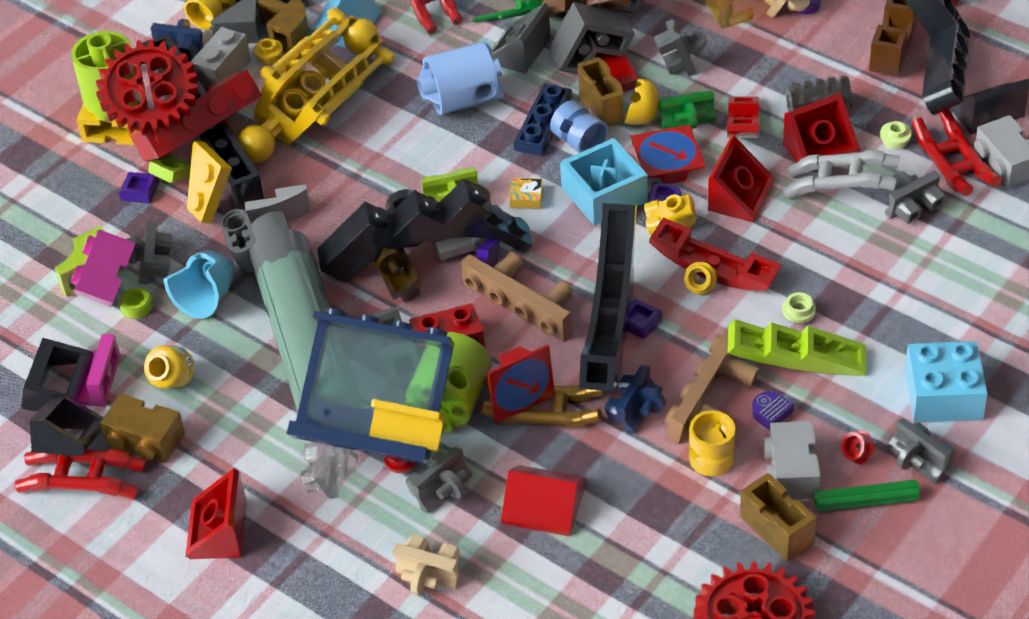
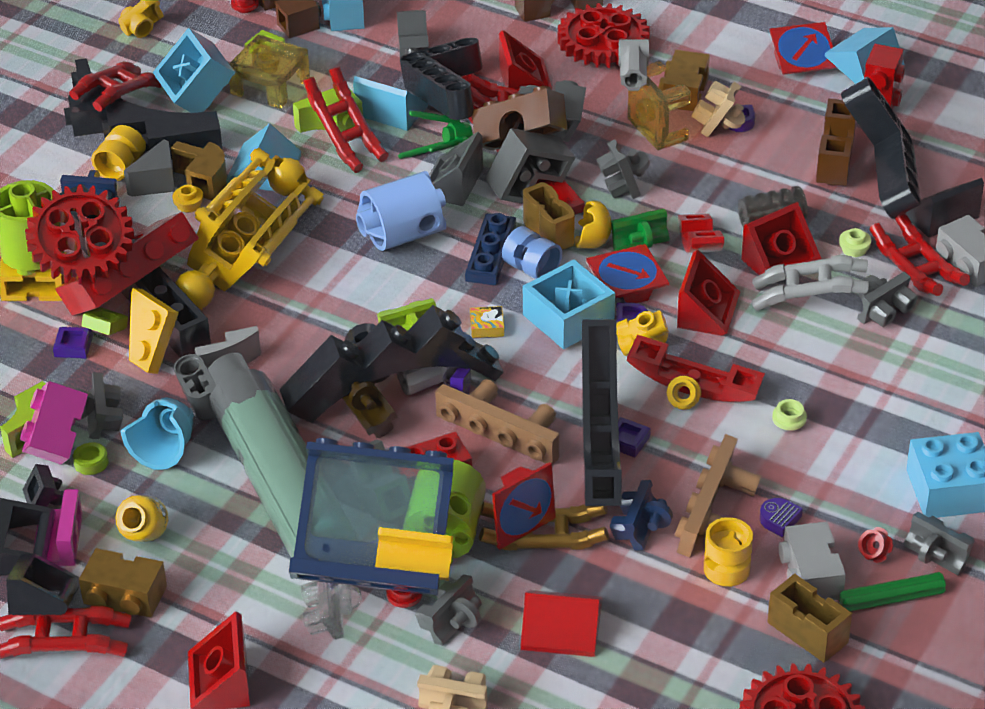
camera: 10 degrees left, 5 degrees down
light grey brick [191,27,251,89] -> none
lime slope [728,319,866,376] -> none
none -> black tile [22,464,64,507]

